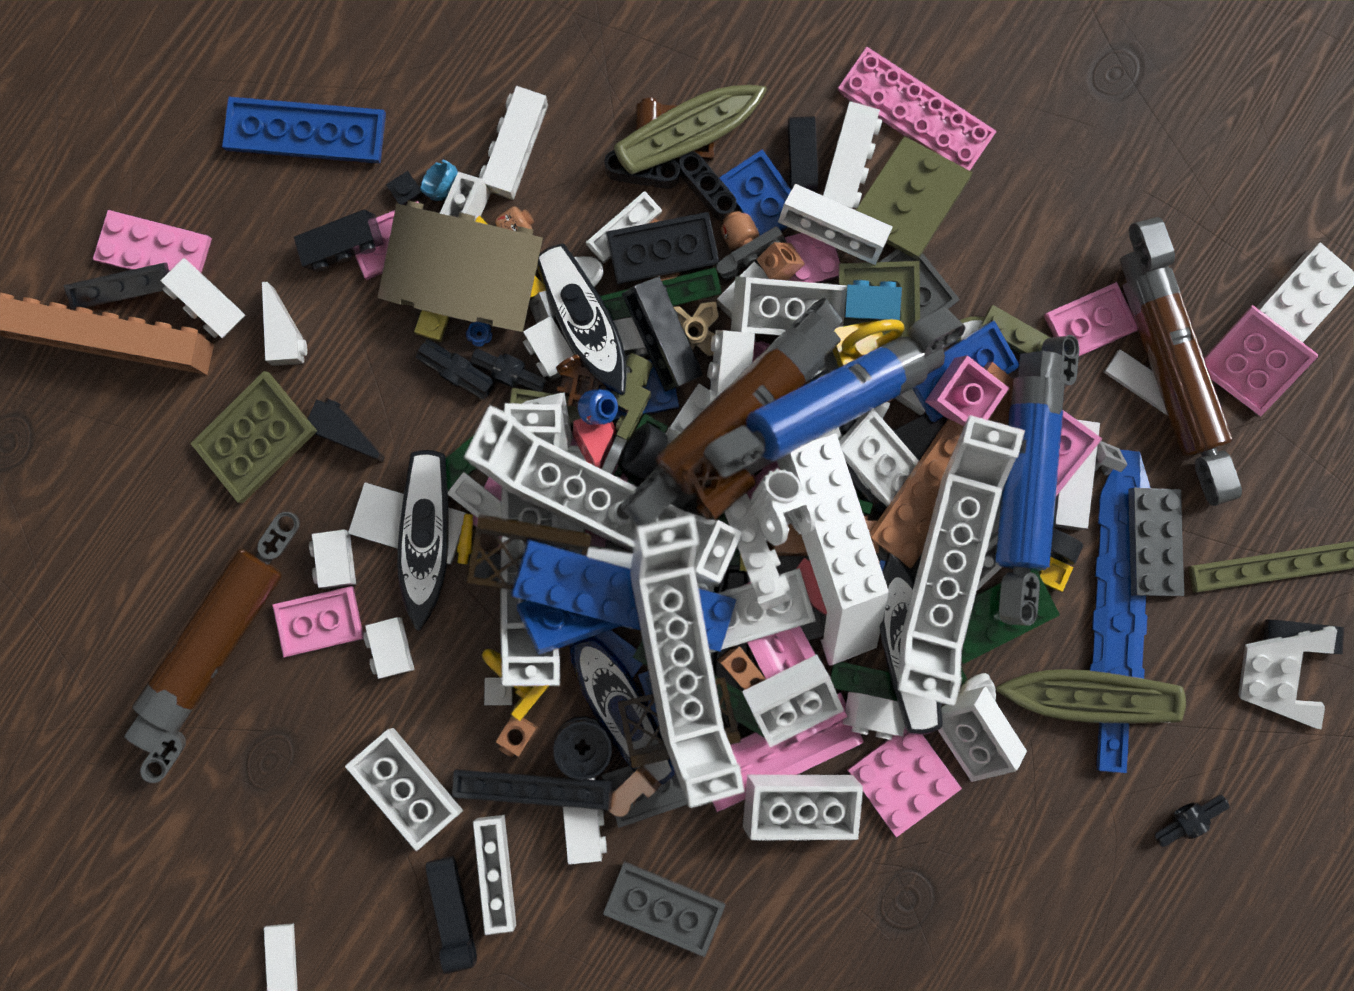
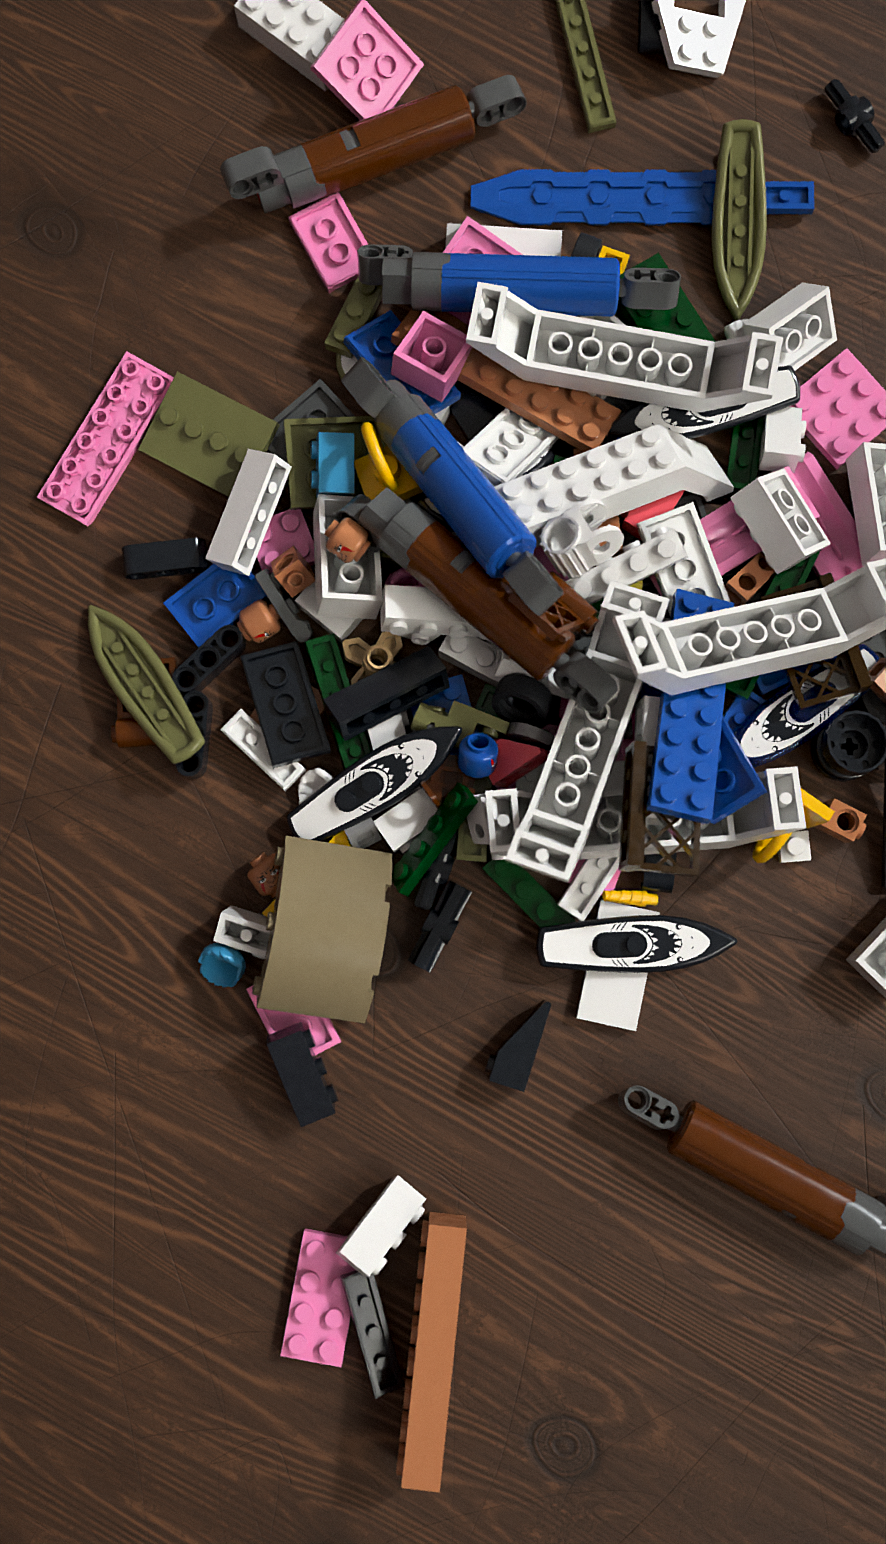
camera: 90 degrees left, 0 degrees up
olive plate [190,371,317,503] -> none
blue plate [222,97,386,164] -> none
white slope [262,282,307,366] -> none
bright pink tile [273,586,364,657] -> none
white brick [309,530,356,589] -> none
white brick [363,617,415,679] -> none
black plate [386,171,424,206] -> none
light yellow plate [414,310,449,342] -> none
blue plate [466,321,492,347] -> none
white brick [479,86,548,200] -> none
white brick [823,102,882,209] -> none
light grey tile [1095,441,1128,476] -> none
white tile [1104,350,1168,415] -> none
dark grey plate [1128,488,1184,596] -> none
none -> nougat head [324,517,371,563]
none -> dark green plate [392,782,478,896]

